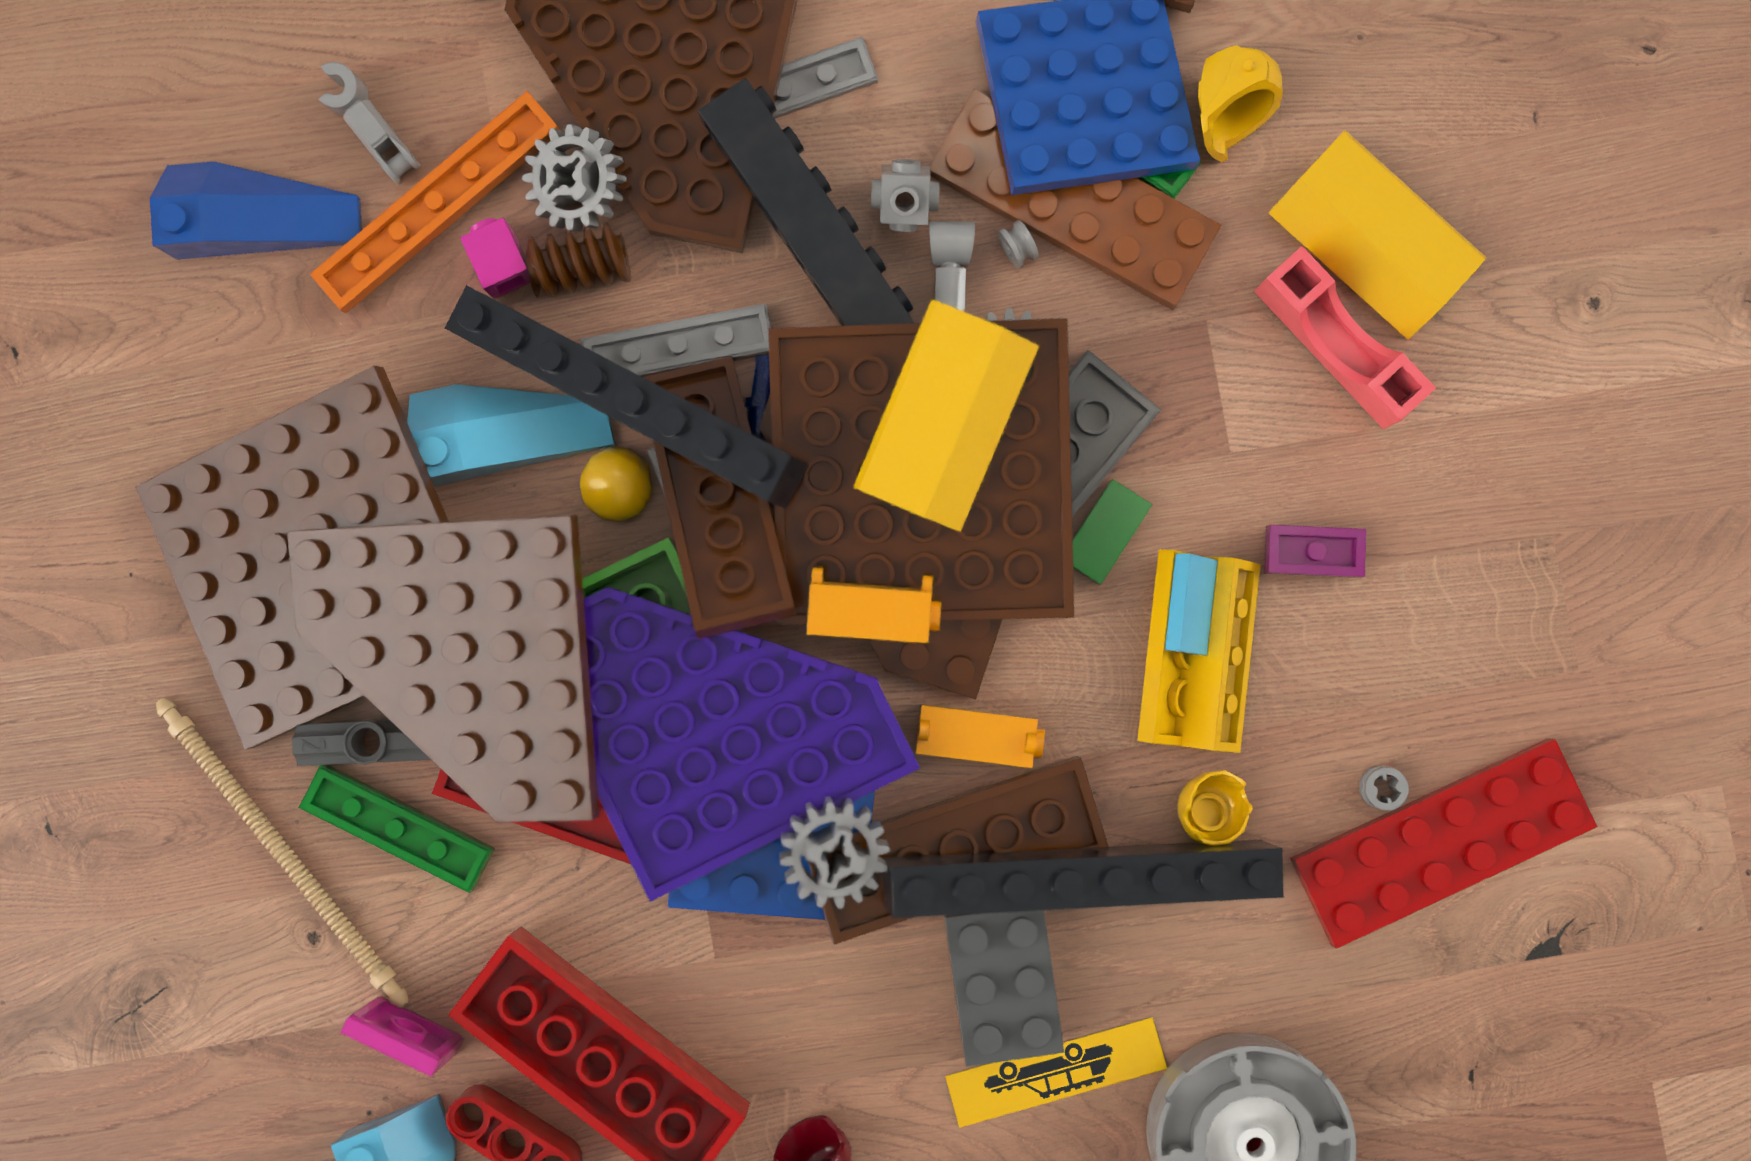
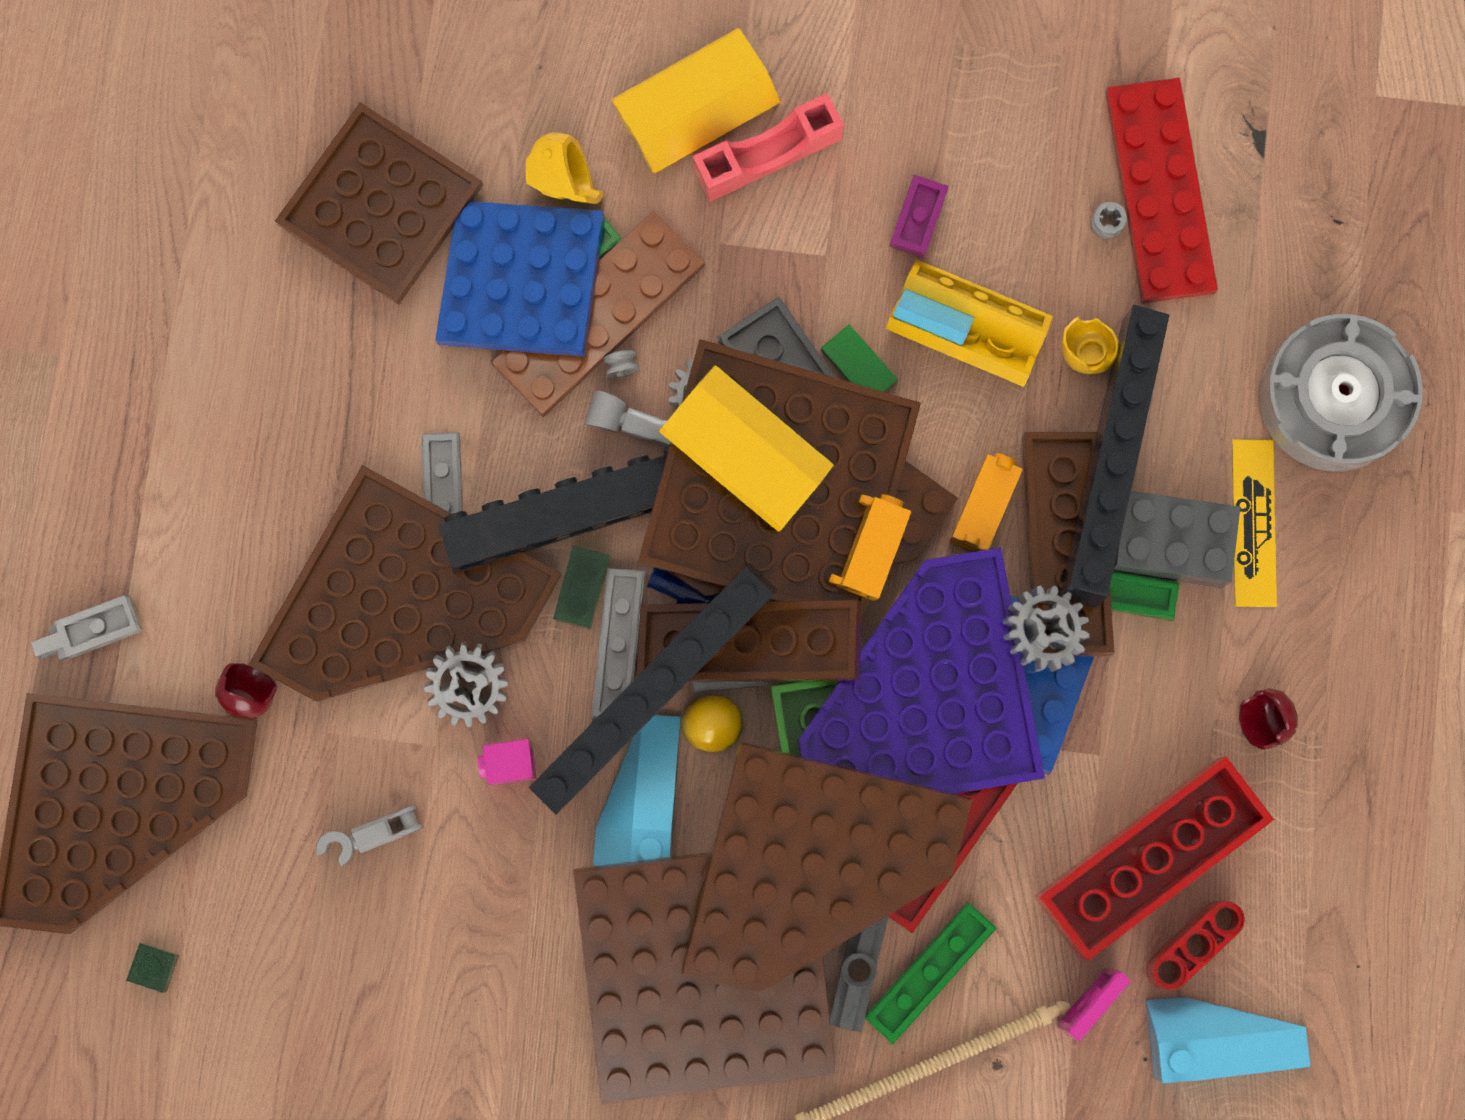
camera: 75 degrees left, 5 degrees down
blue wedge [150,161,362,260] -> none
orange plate [309,91,560,314] -> none
reddish brown piece [526,223,631,298] -> none
light grey brick [871,159,939,232] -> none
none -> clear green plate [553,546,610,630]
none -> green tile [1110,571,1180,621]

